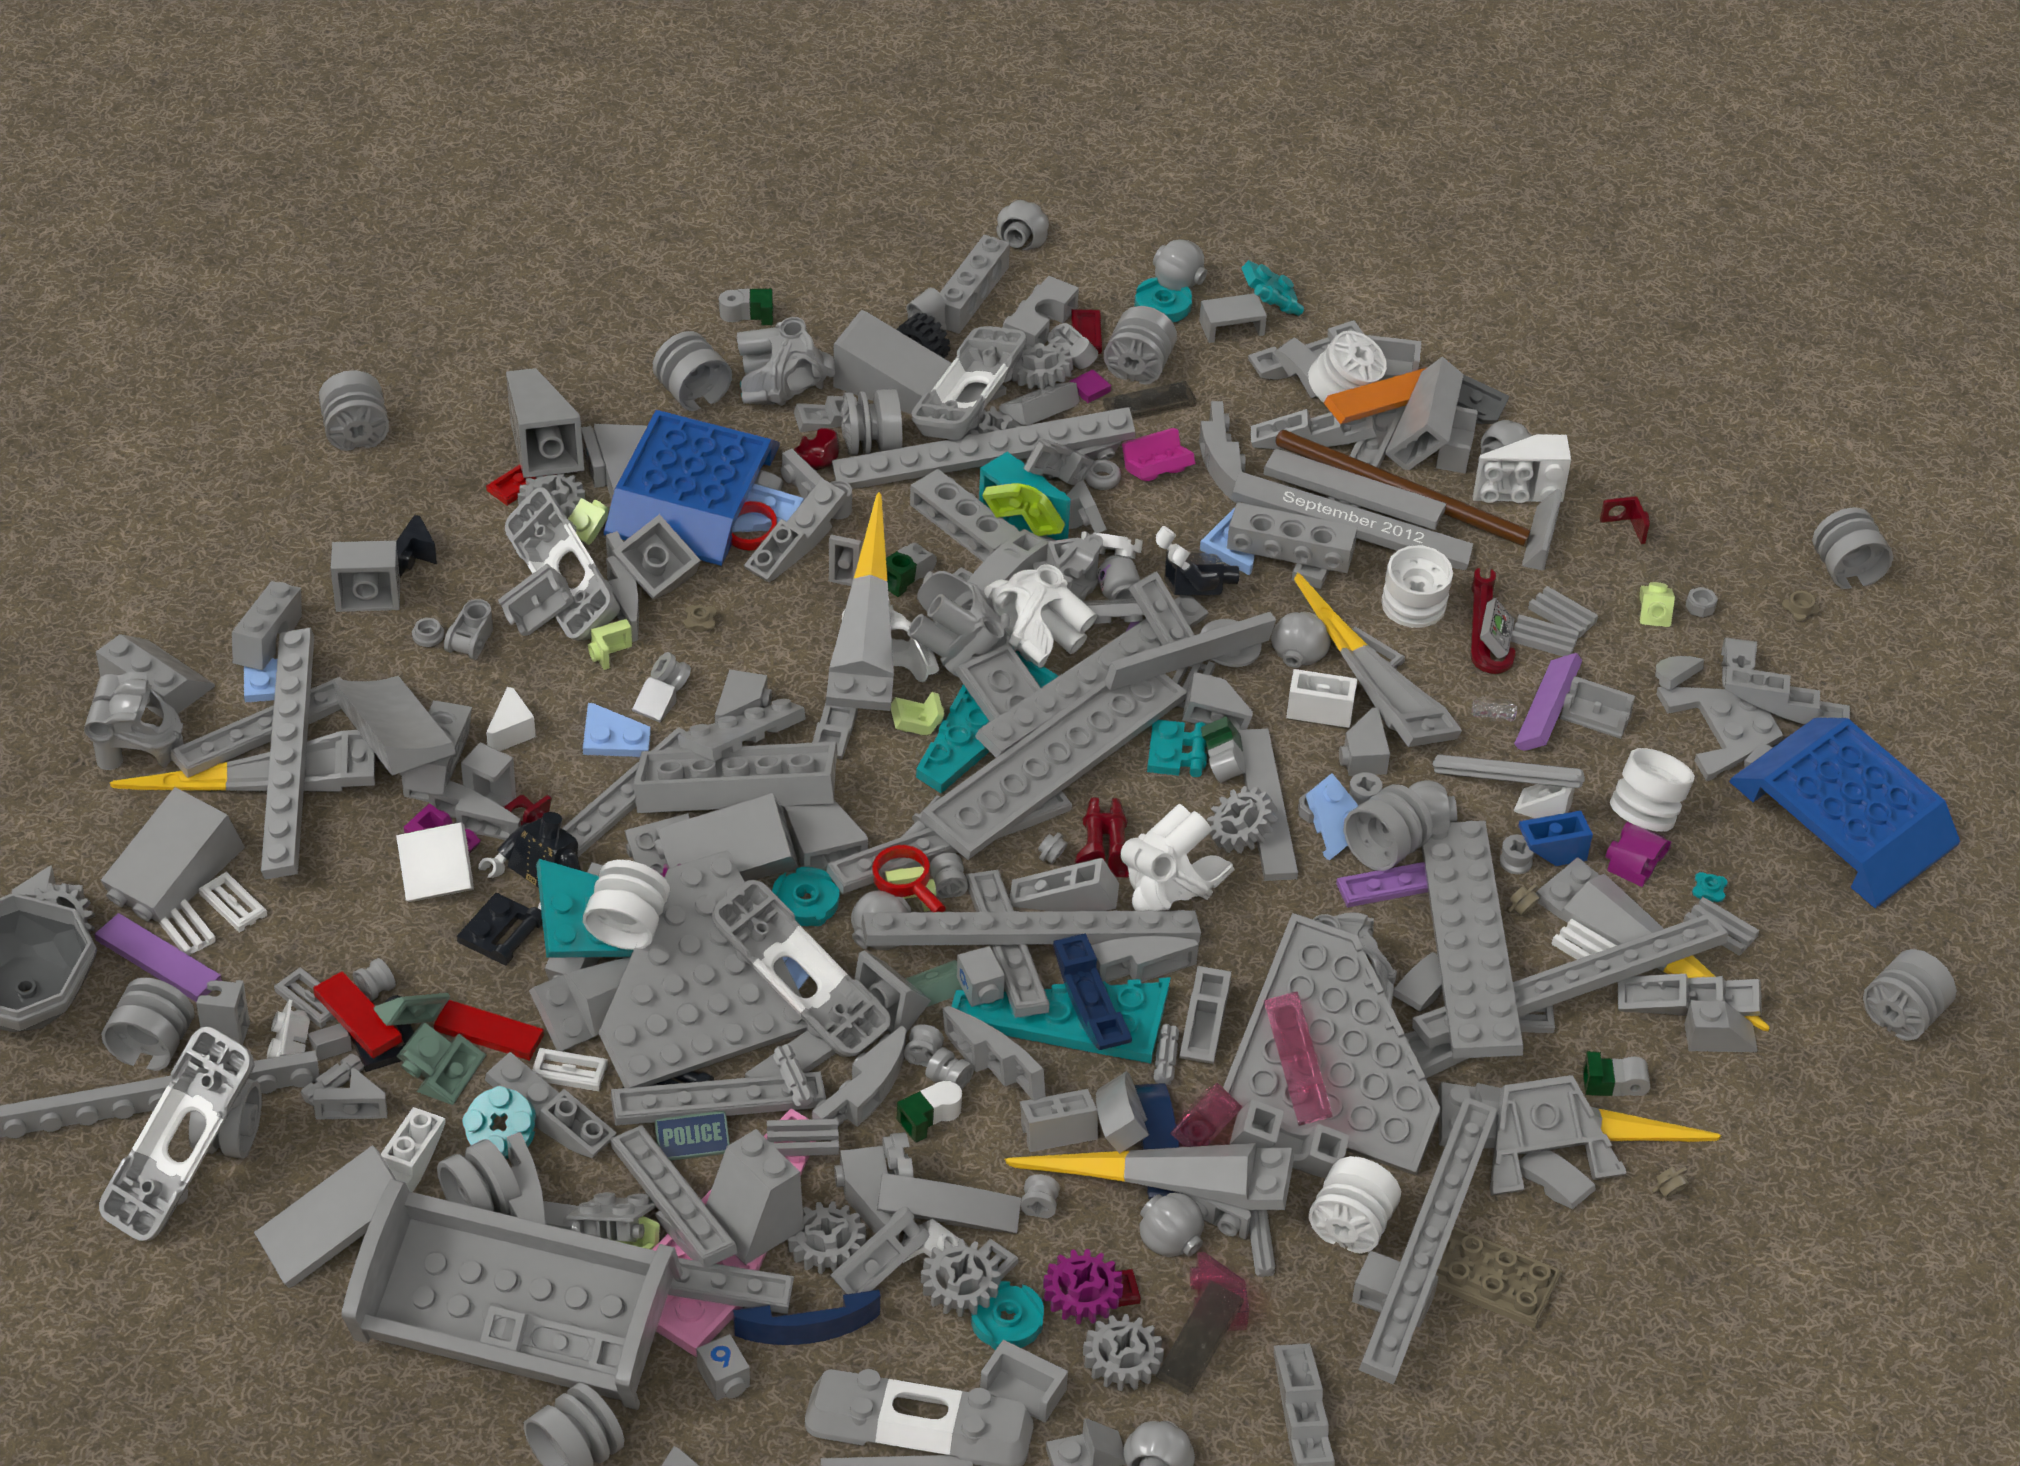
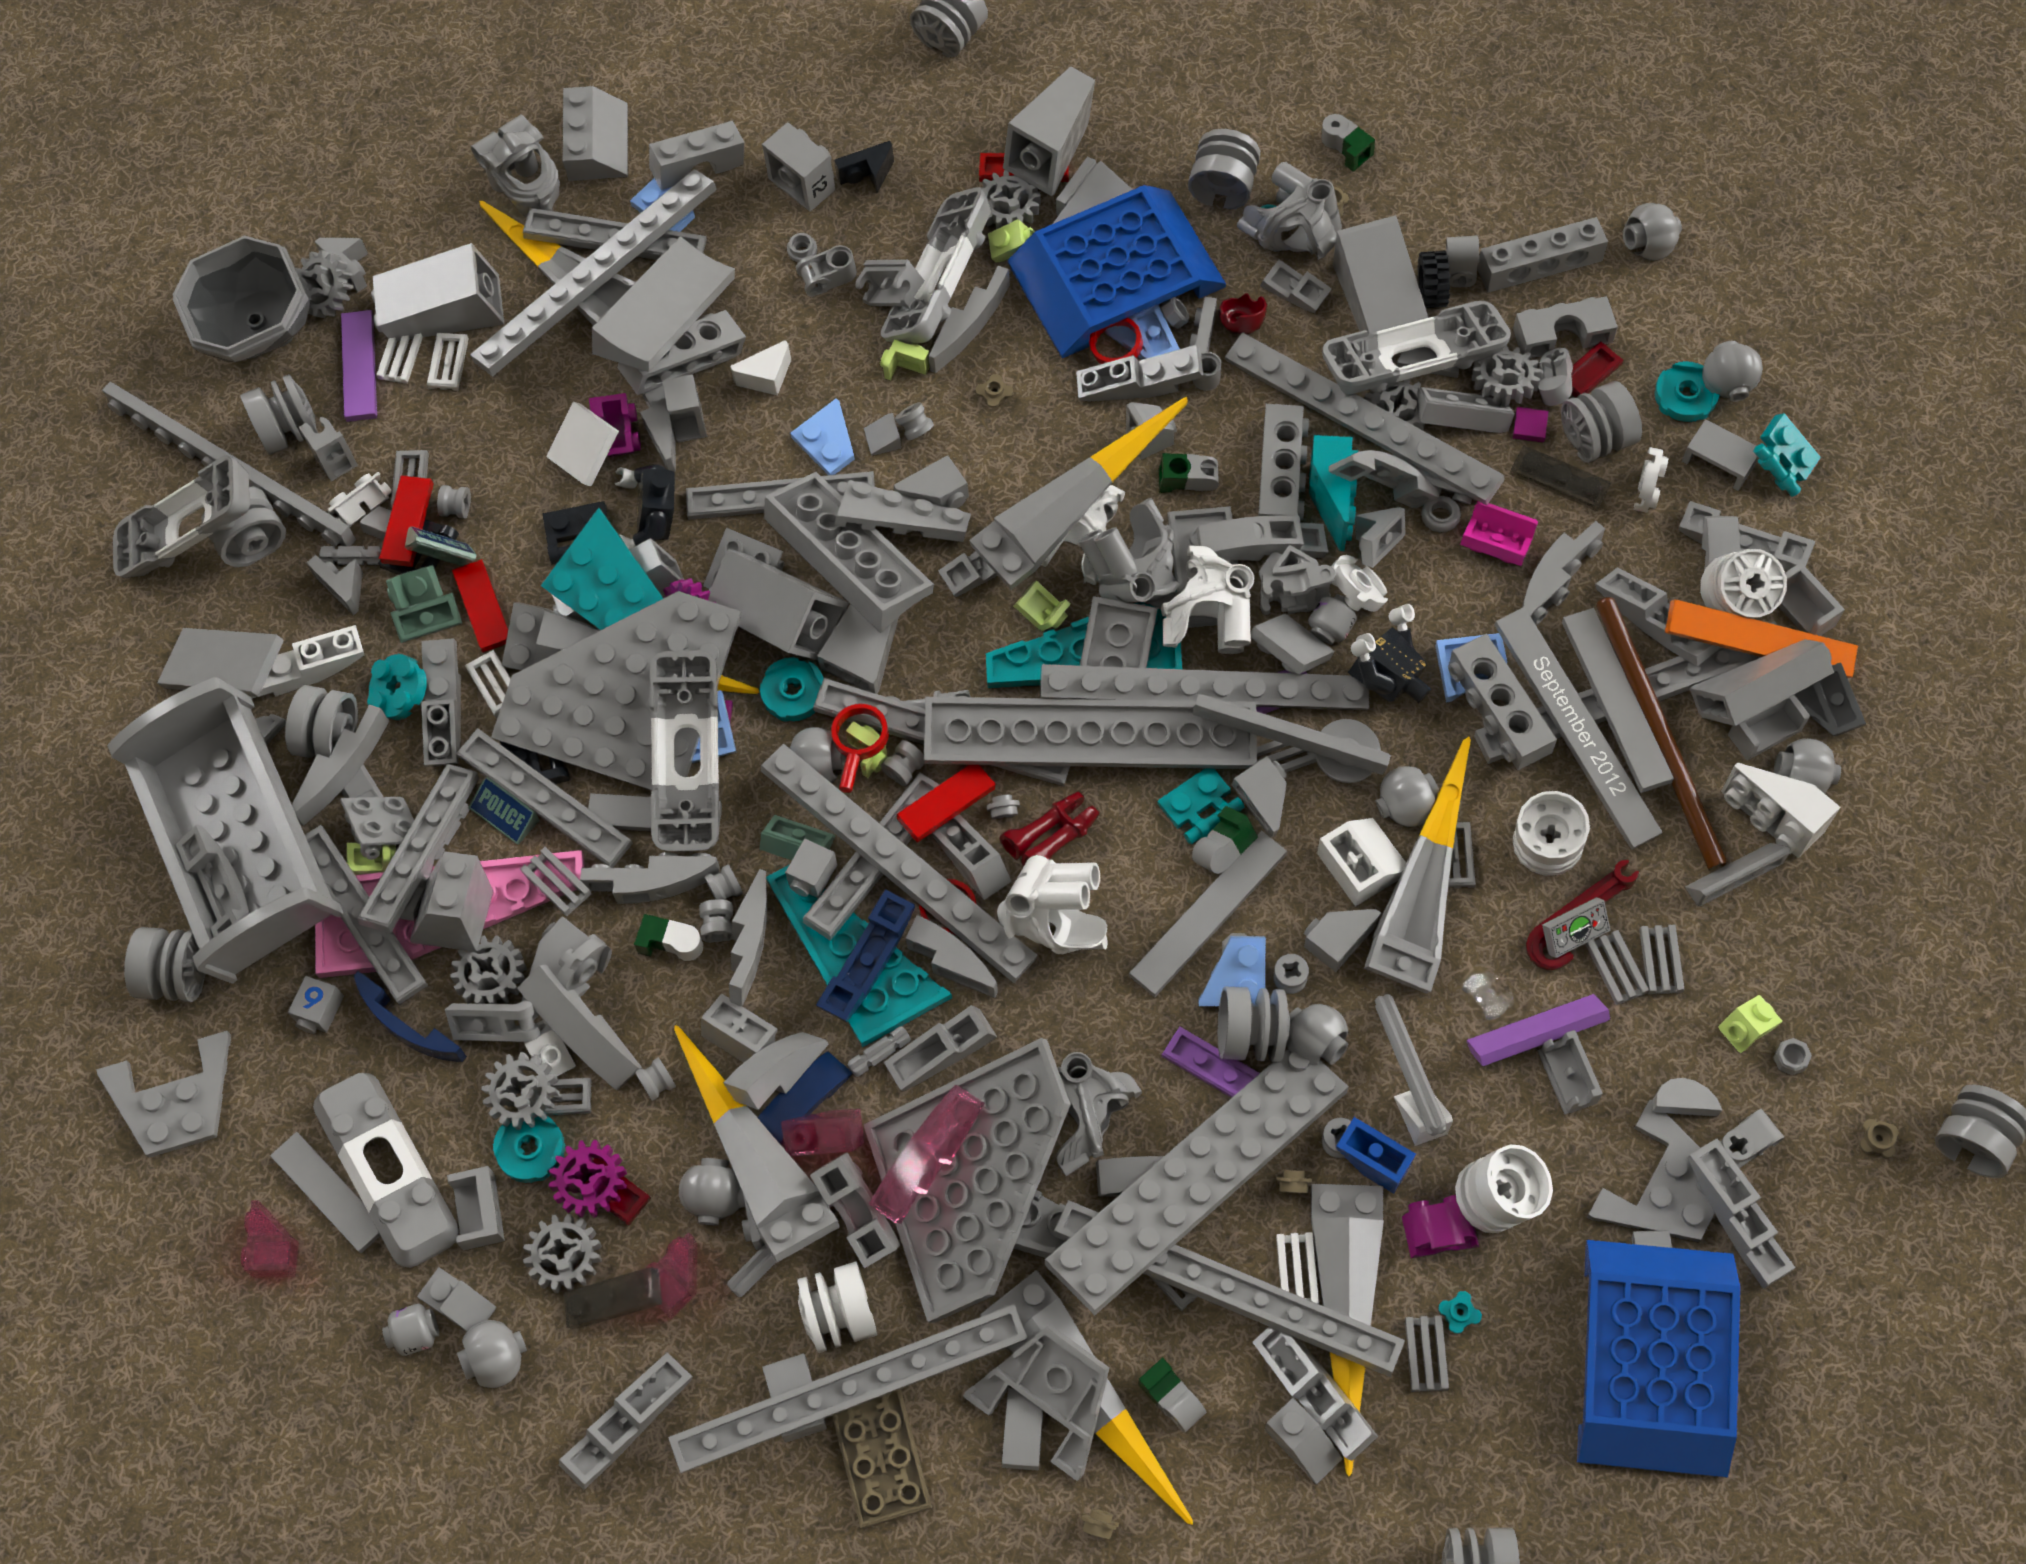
camera: 55 degrees right, 20 degrees up
dark red bracket [504,795,552,825] -> none
white wheel [583,860,670,950] -> none
light grey slope [612,514,701,599] -> none
light grey axle [773,1044,814,1108] -> none
light grey wheel [841,388,902,455] -> none
light grey slope [854,950,931,1034] -> none
lime plate [982,483,1065,536] -> none
light grey tile [1129,571,1194,645] -> none
light grey gear [1207,786,1278,854] -> none
dark red bracket [1600,496,1650,544] -> none
none -> red tile [897,765,996,843]
none -> white plate [1634,447,1668,513]

